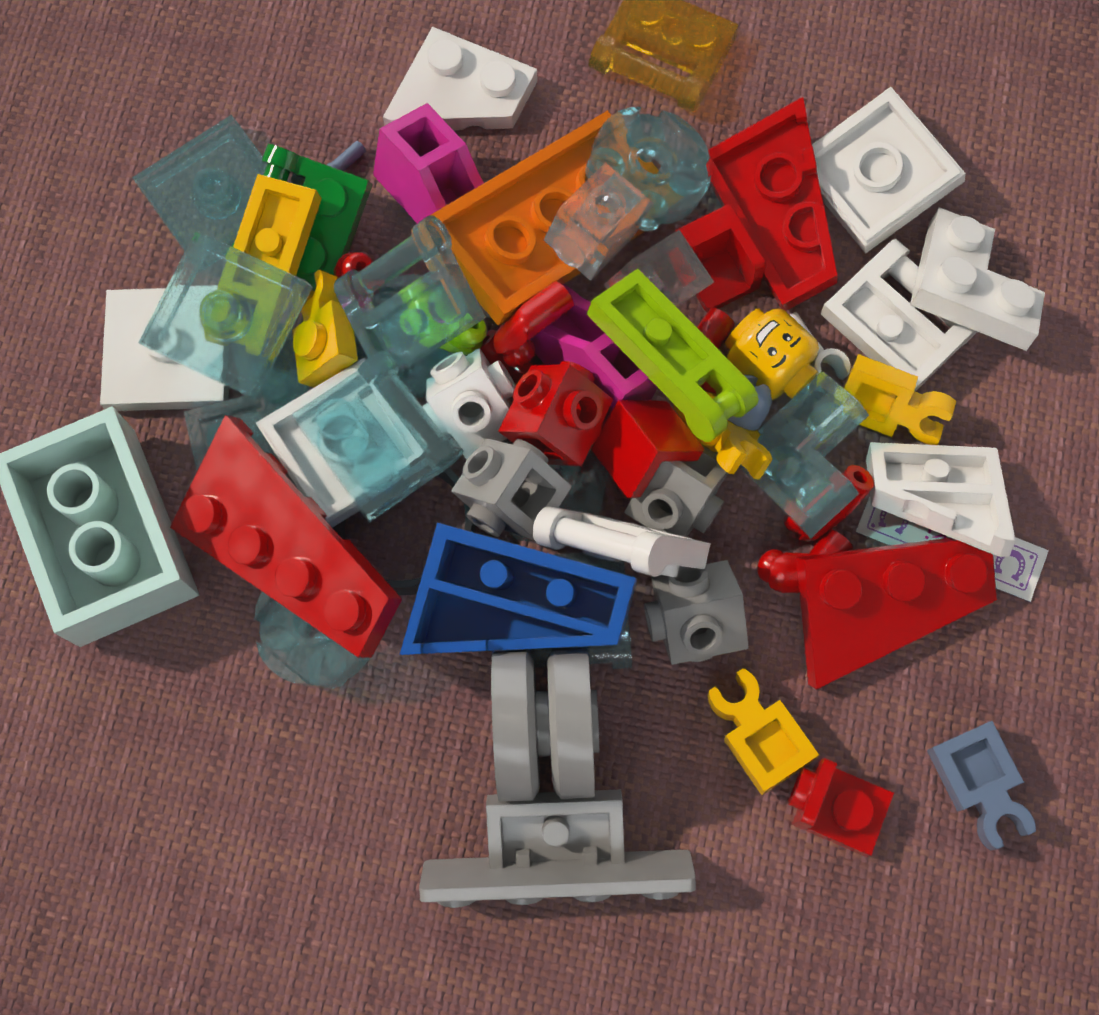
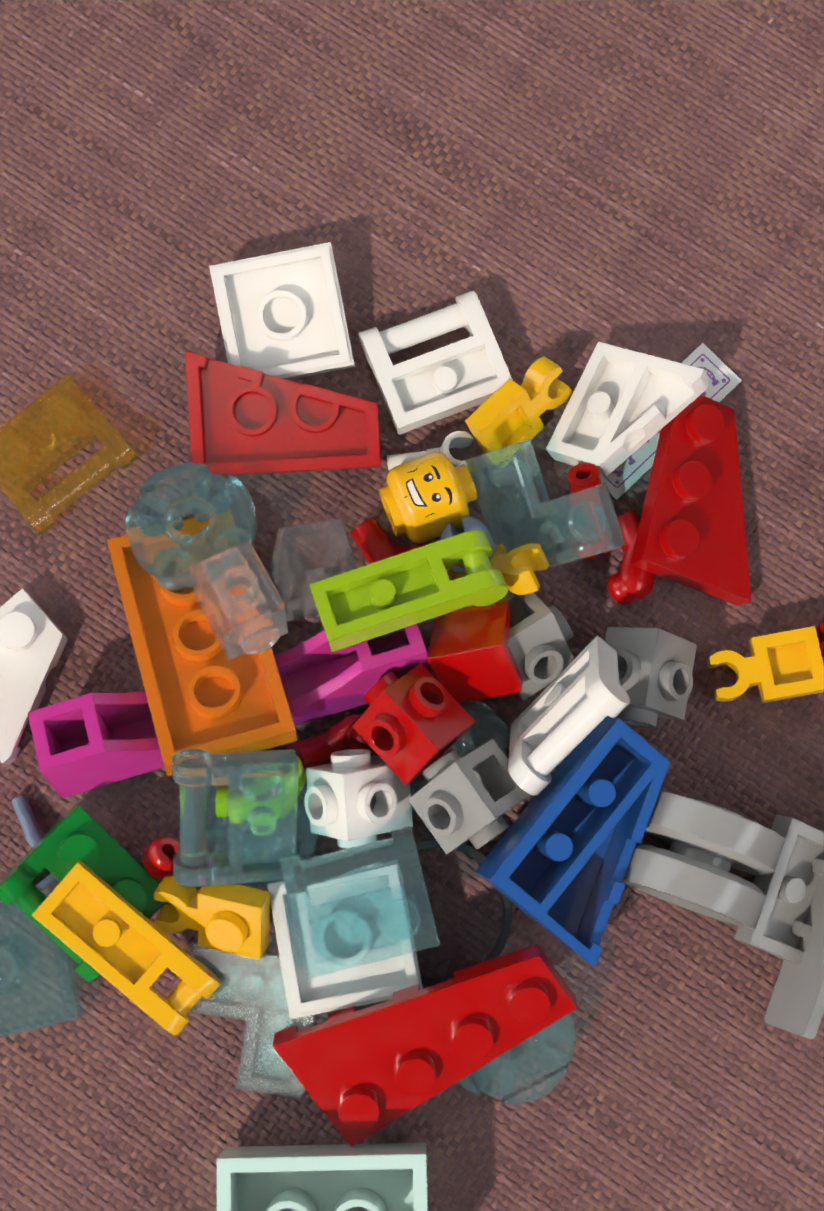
camera: 70 degrees left, 5 degrees up
white plate [100,286,230,411] -> none
clear light blue plate [138,230,313,401] -> none
red arm [493,281,574,367] -> none
red panel [672,203,766,312] -> none
white plate [910,207,1045,351] -> none

